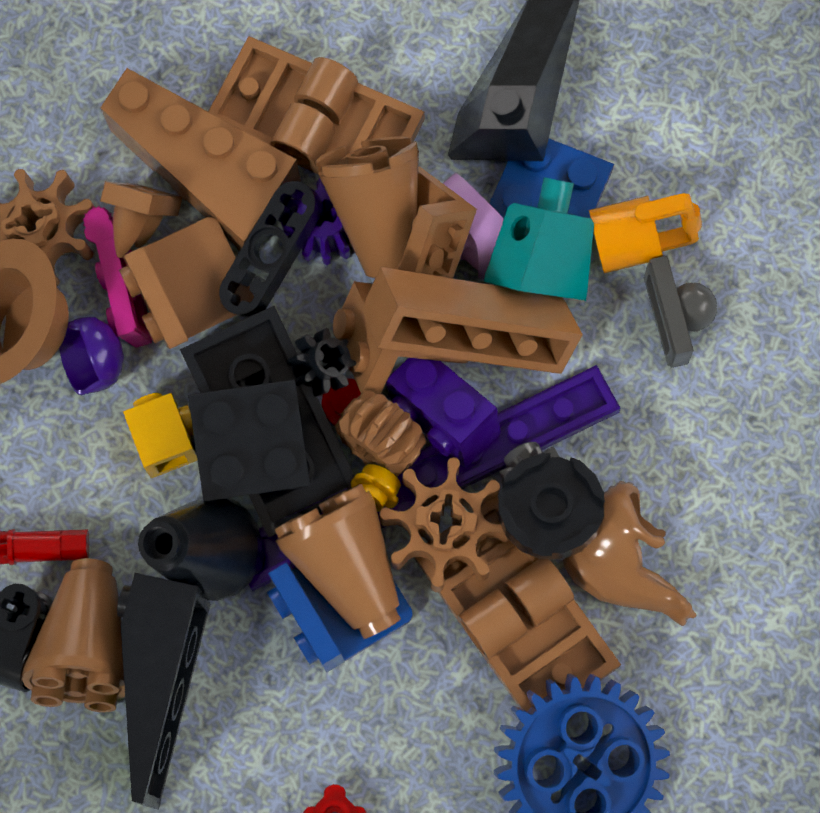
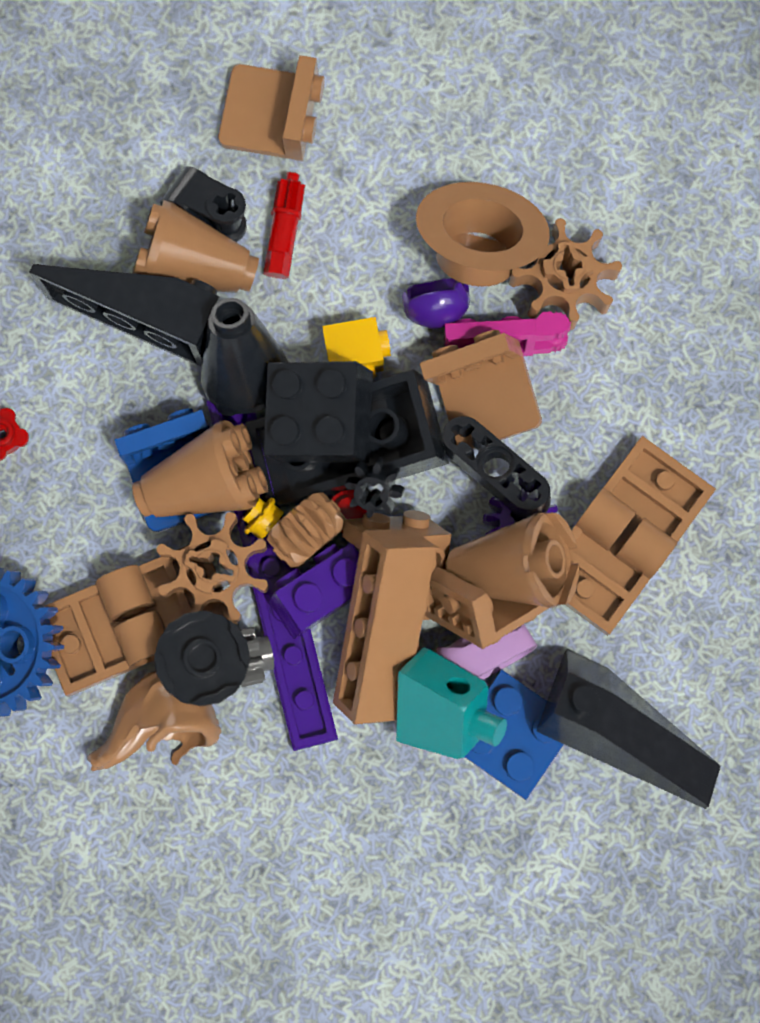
camera: 100 degrees right, 5 degrees up
medium nougat wedge [100,68,301,252] -> none
medium nougat tile [100,181,183,258] -> none
light orange piece [589,193,702,273] -> none
dark grey tile [643,256,717,368] -> none

